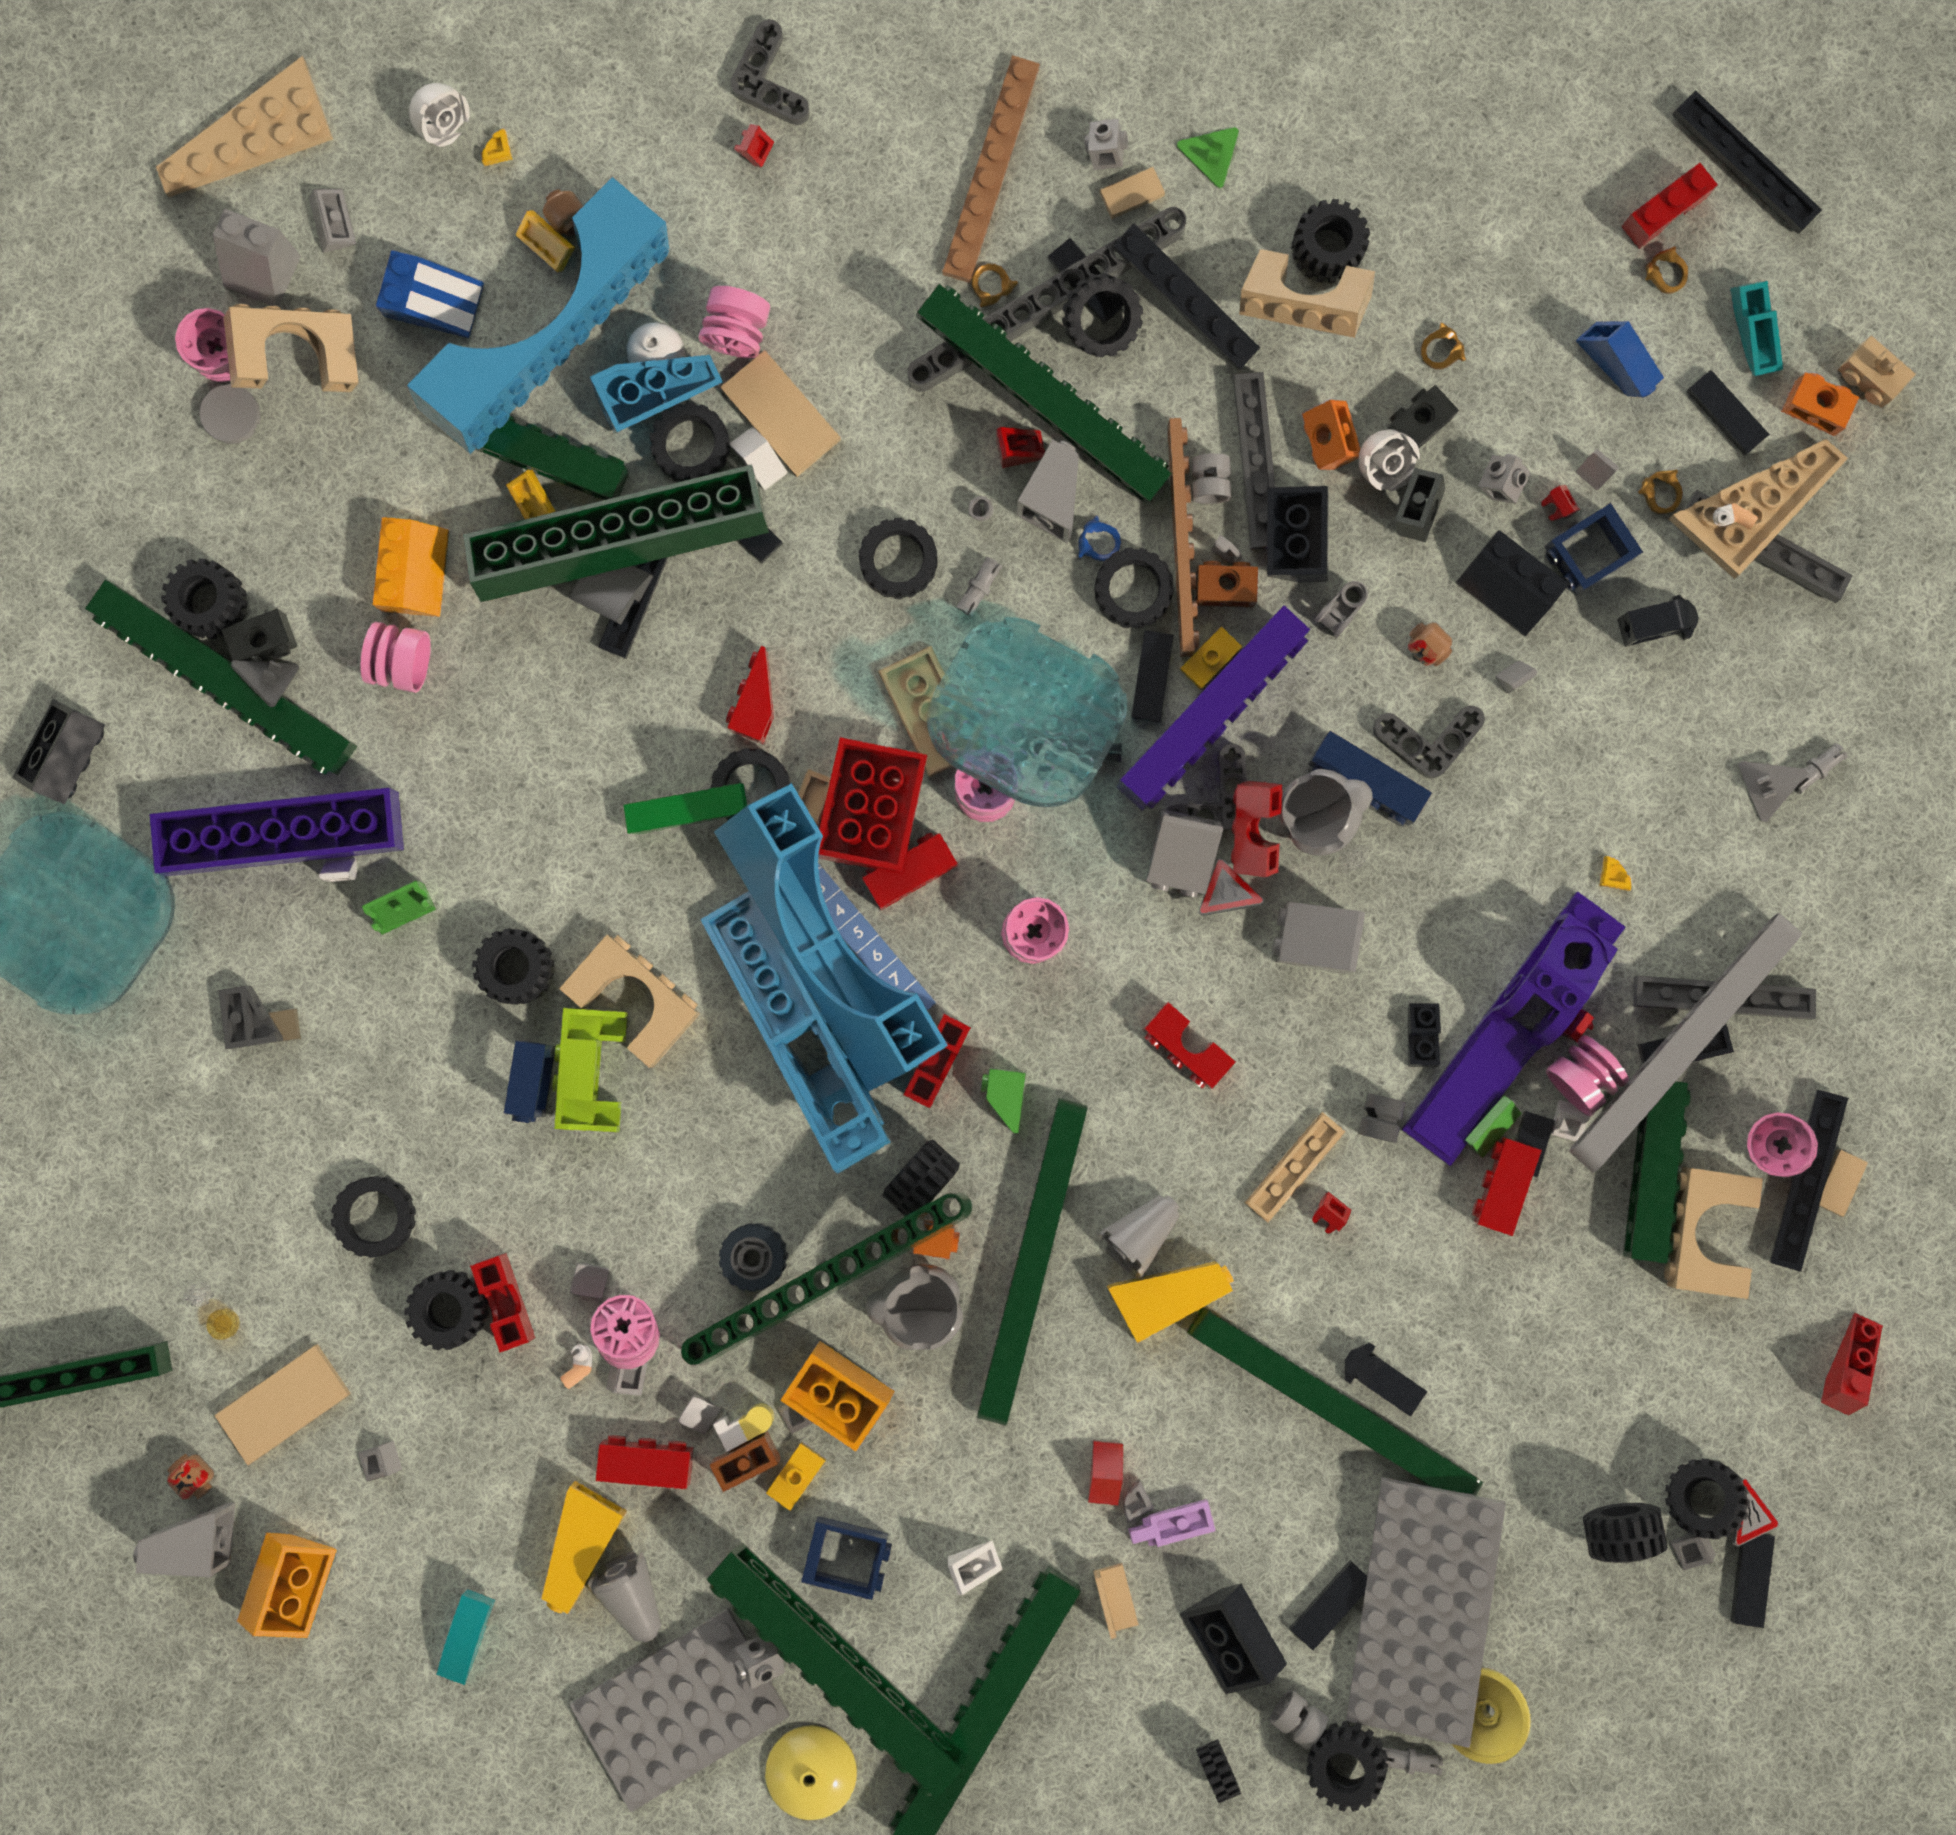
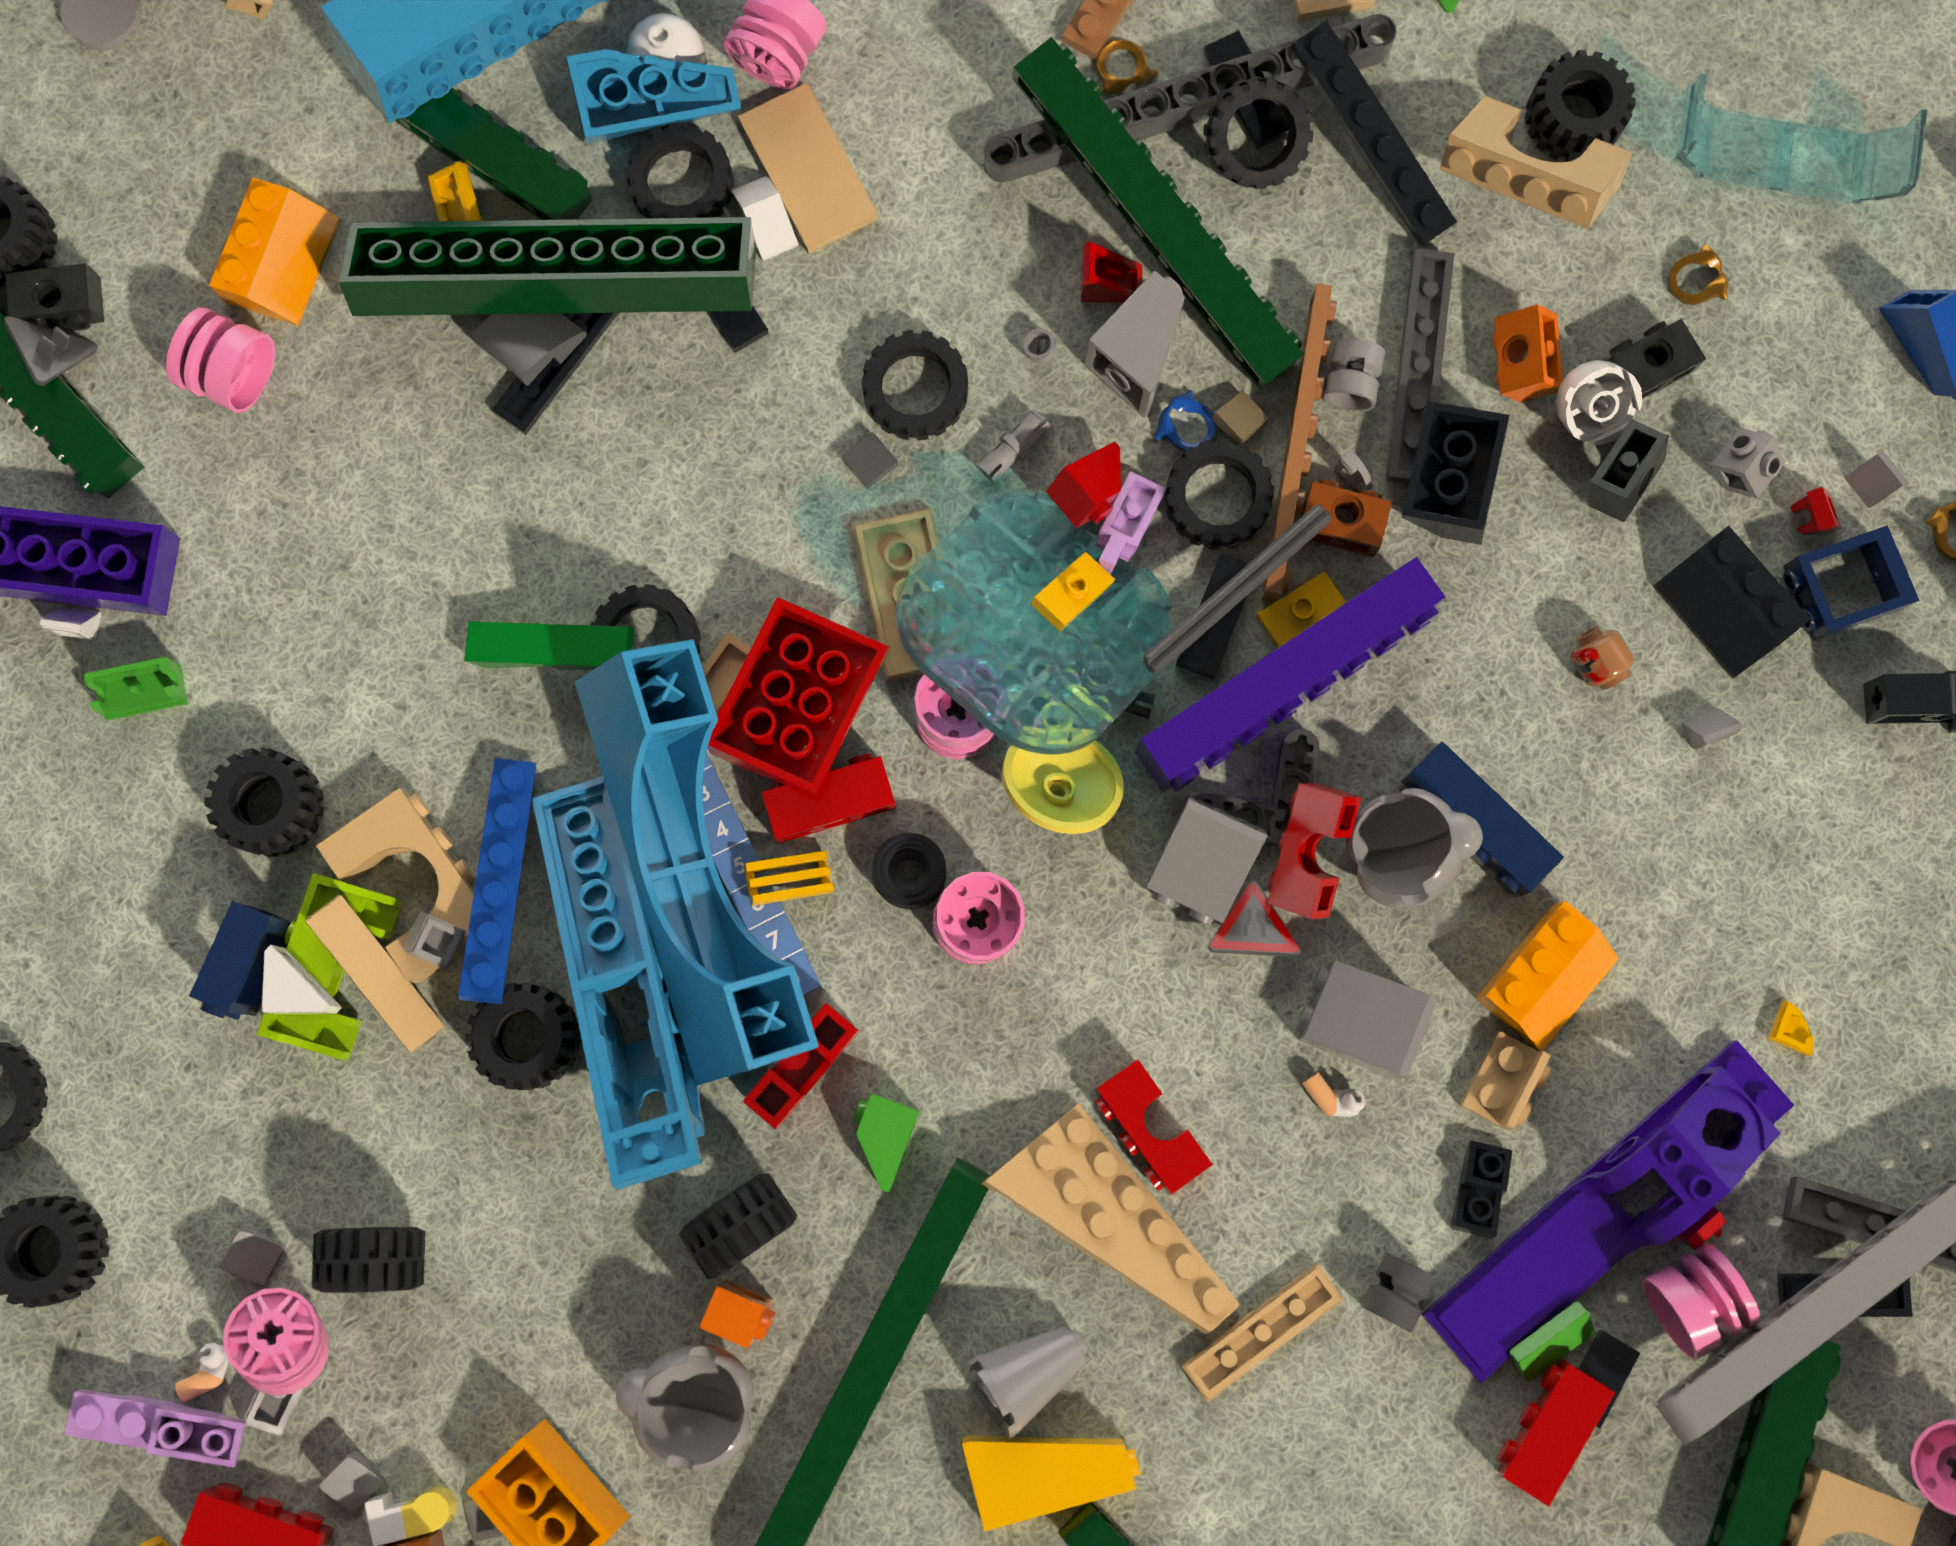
camera: 15 degrees right, 5 degrees down
red arch [470,1252,536,1353] -> none
dark green beam [681,1193,972,1365] -> none
black wheel [719,1223,788,1292] -> none
red slope [726,646,774,745] -> none
red tile [1312,1191,1352,1234] -> none
light grey piece [1314,581,1368,639] -> none
dark grey beam [1373,706,1485,779] -> none
white slope [1551,1100,1590,1141] -> none
none -> lavender slope [64,1389,246,1468]
none -> white slope [262,945,342,1014]
none -> tan tile [304,894,445,1053]
none -> black tyre [311,1227,425,1293]
none -> light grey slope [403,911,466,969]
none -> blue plate [458,758,536,1004]
none -> black tyre [465,983,581,1090]
none -> yellow tile [743,850,834,906]
none -> dark grey tile [842,431,898,489]
none -> black tyre [872,833,947,909]
none -> tan wing [981,1103,1240,1334]
none -> light yellow dish [1002,726,1124,834]
none -> yellow plate [1030,552,1115,632]
none -> red slope [1046,441,1121,528]
none -> lavender hinge [1095,471,1166,575]
none -> dark grey axle [1142,504,1331,674]
none -> dark tan tile [1211,390,1270,445]
none -> arm [1302,1072,1366,1117]
none -> tan bracket [1459,1031,1551,1130]
none -> light orange slope [1475,900,1619,1051]
none -> clear light blue windscreen [1676,73,1927,204]

